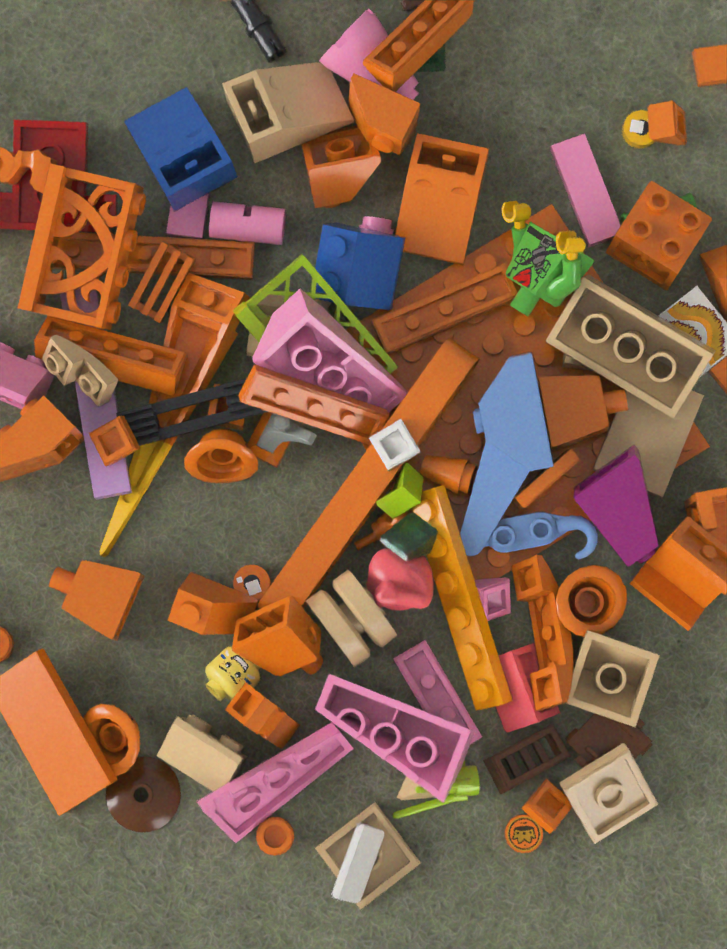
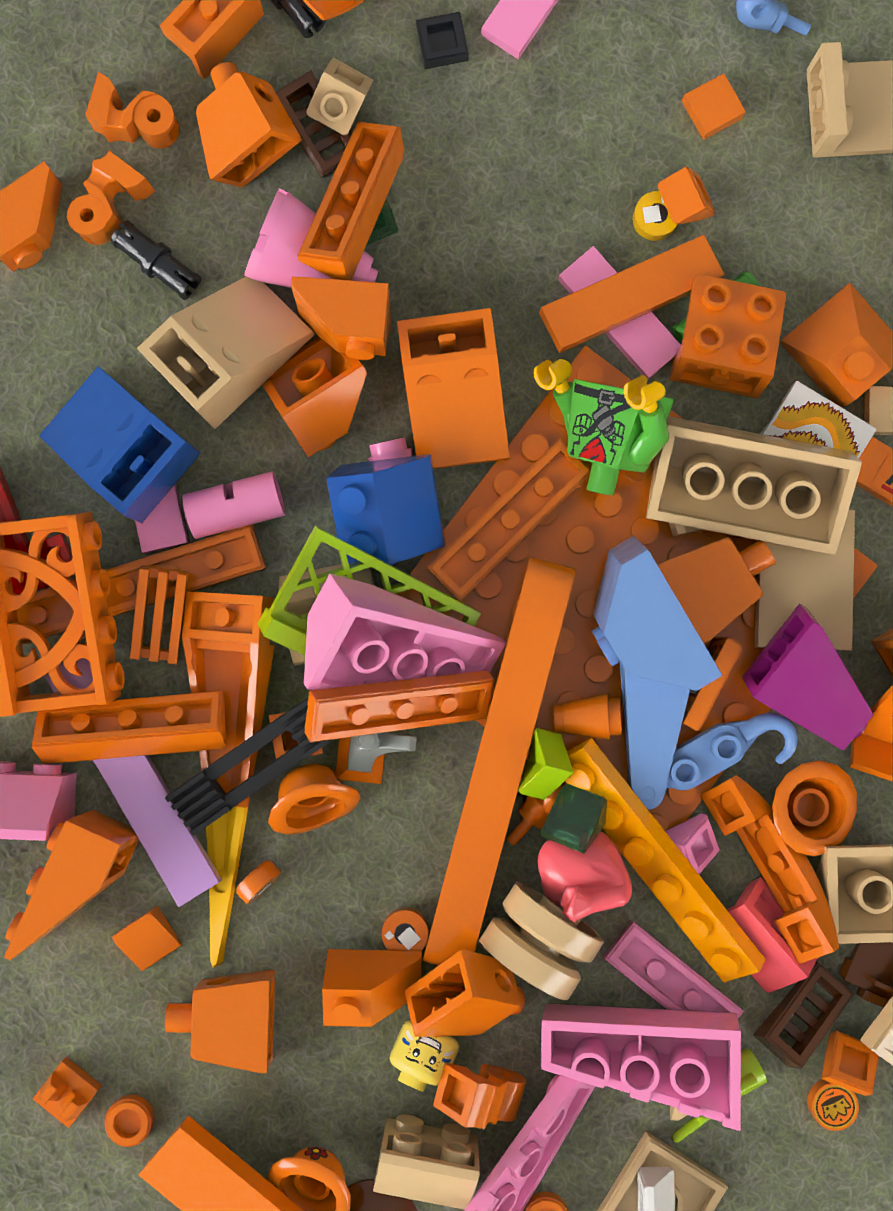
camera: 20 degrees left, 5 degrees up
tan slope [42,335,118,407] -> none
orange tile [89,416,141,466] -> none
white tile [369,419,421,471] -> none
none -> orange slope [111,905,182,971]
none -> orange tile [236,860,282,905]
none -> orange tile [539,235,725,353]

